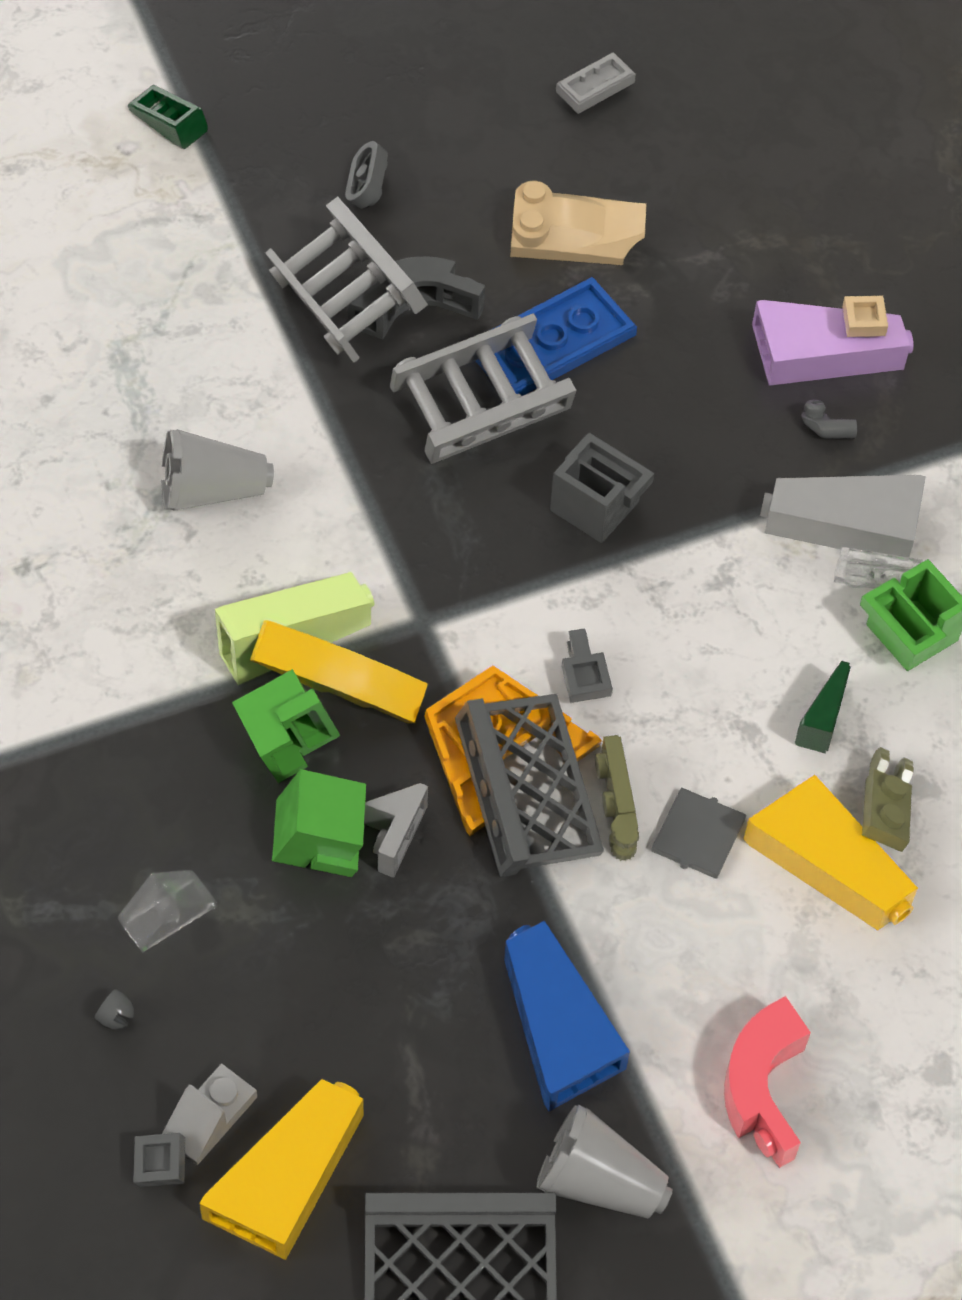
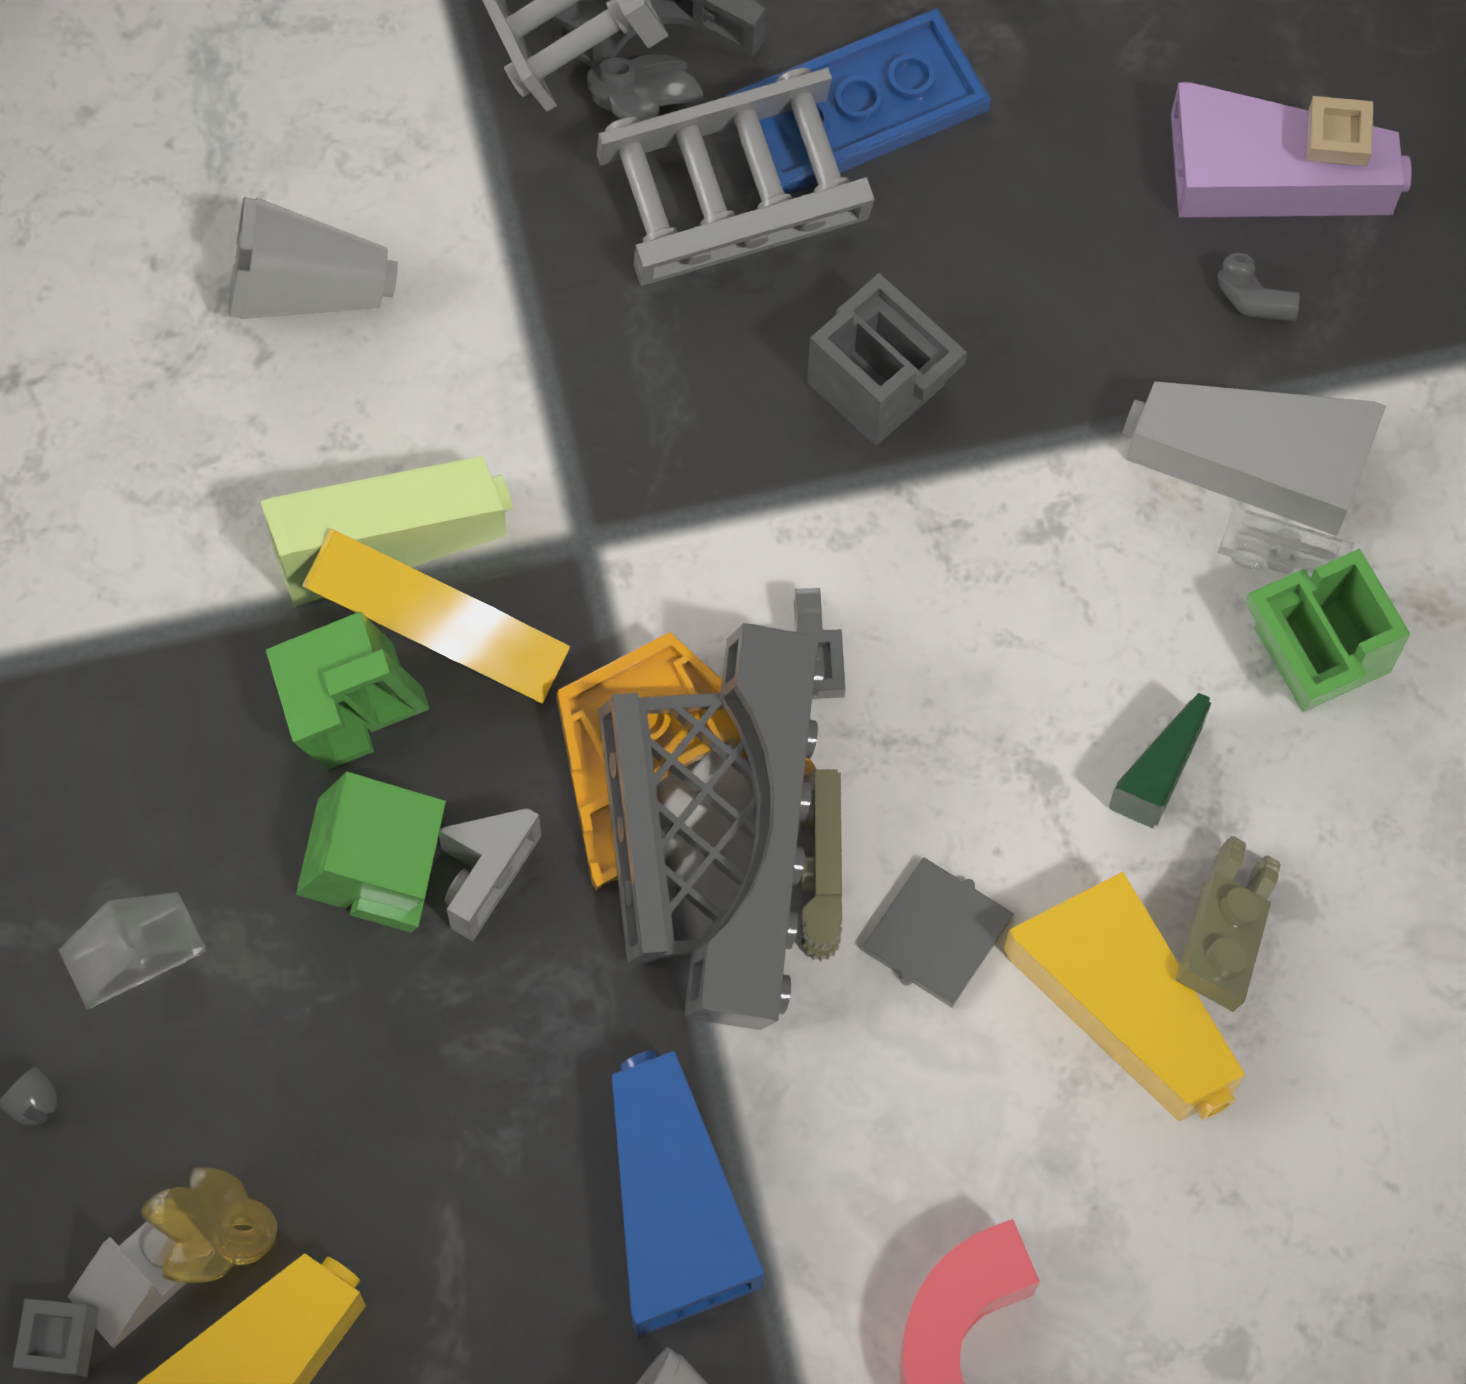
camera: 10 degrees right, 10 degrees up
none -> clear yellow plate [141,1168,277,1283]
none -> dark grey plate [587,54,703,121]
none -> dark grey arch [684,623,824,1030]

